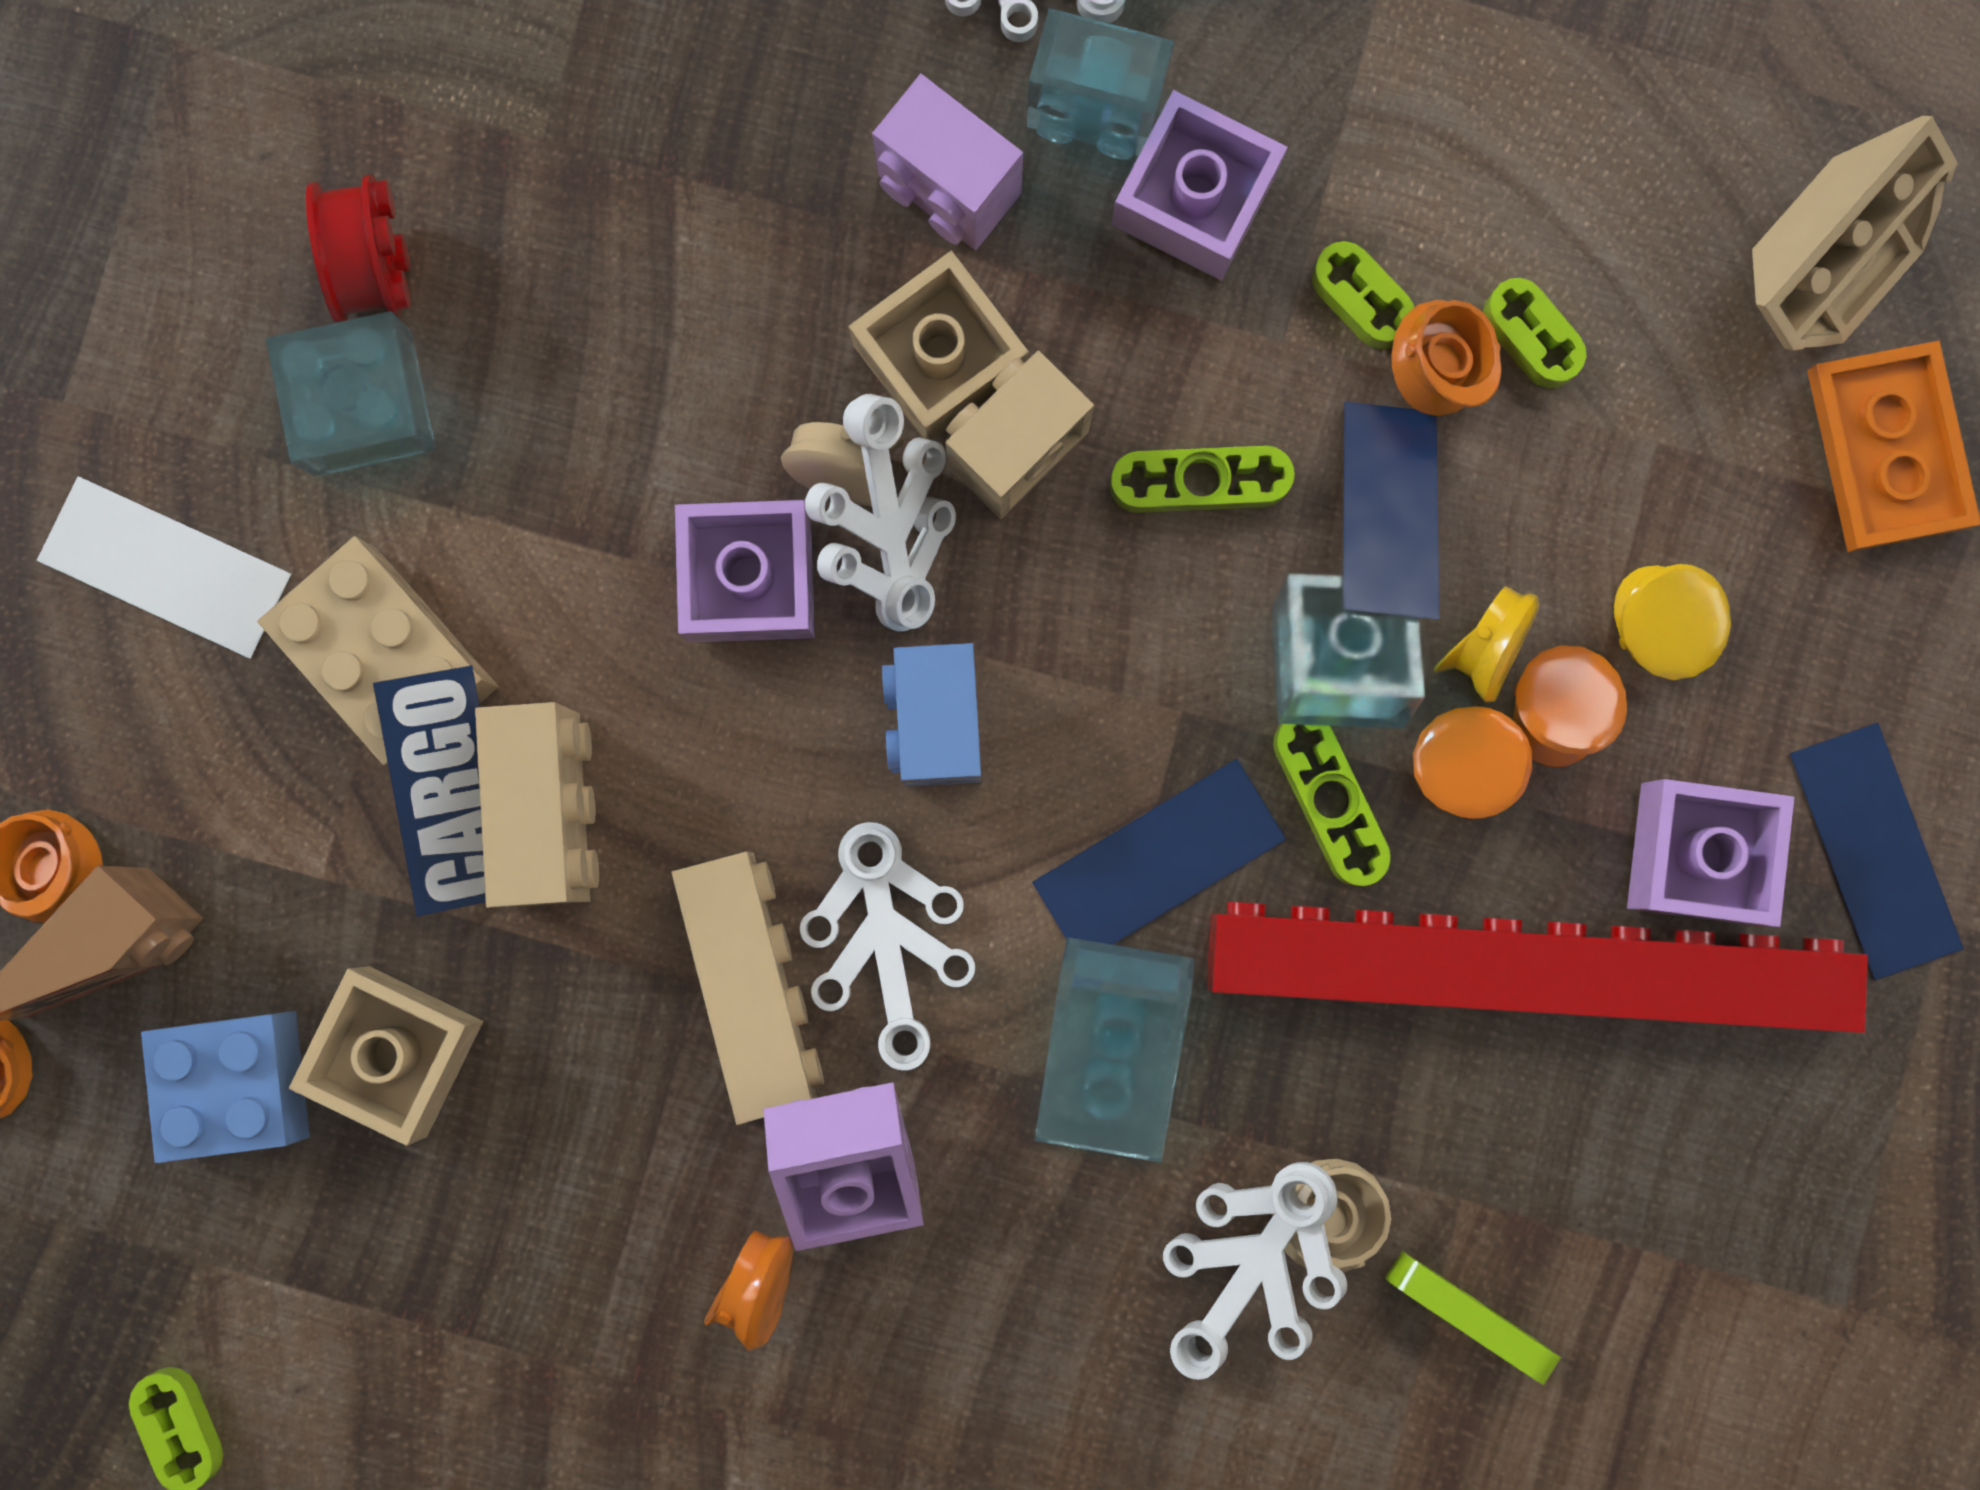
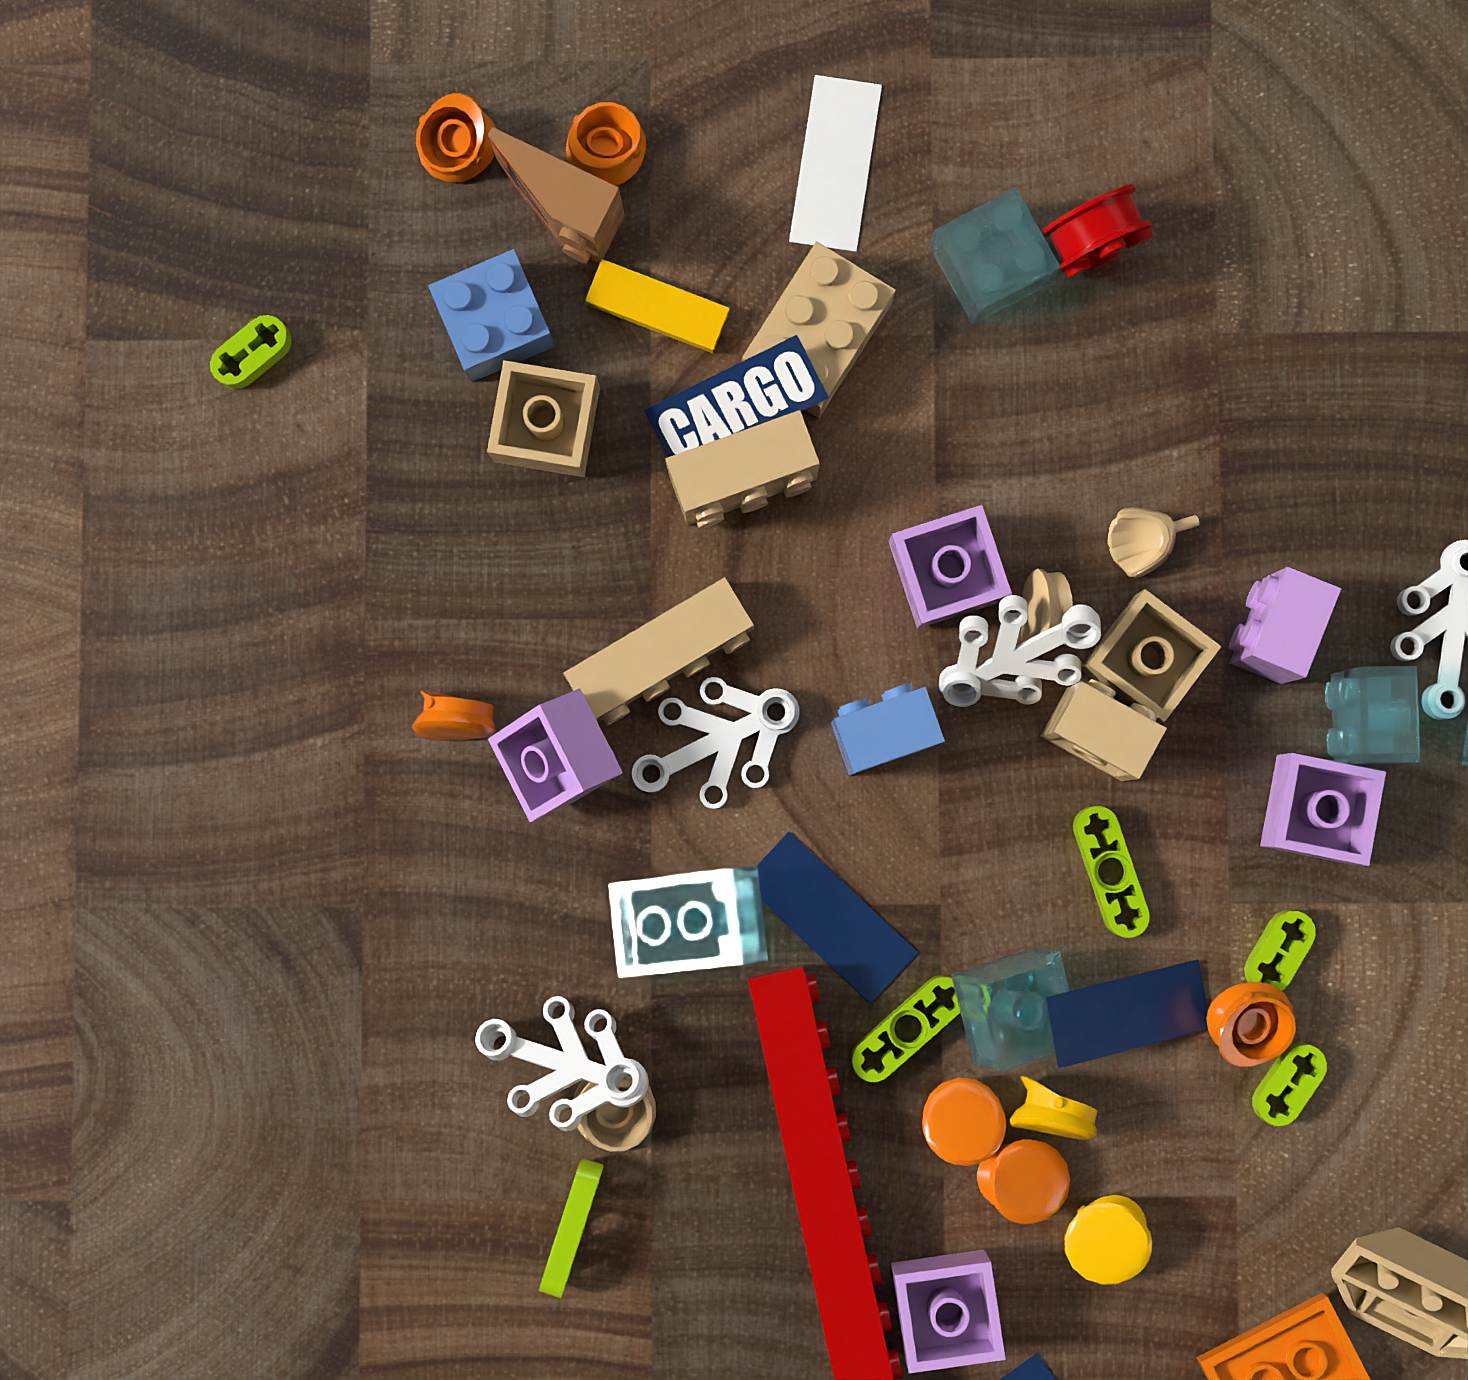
camera: 80 degrees right, 0 degrees up
none -> yellow tile [585,259,730,354]
none -> tan piece [1107,507,1199,578]

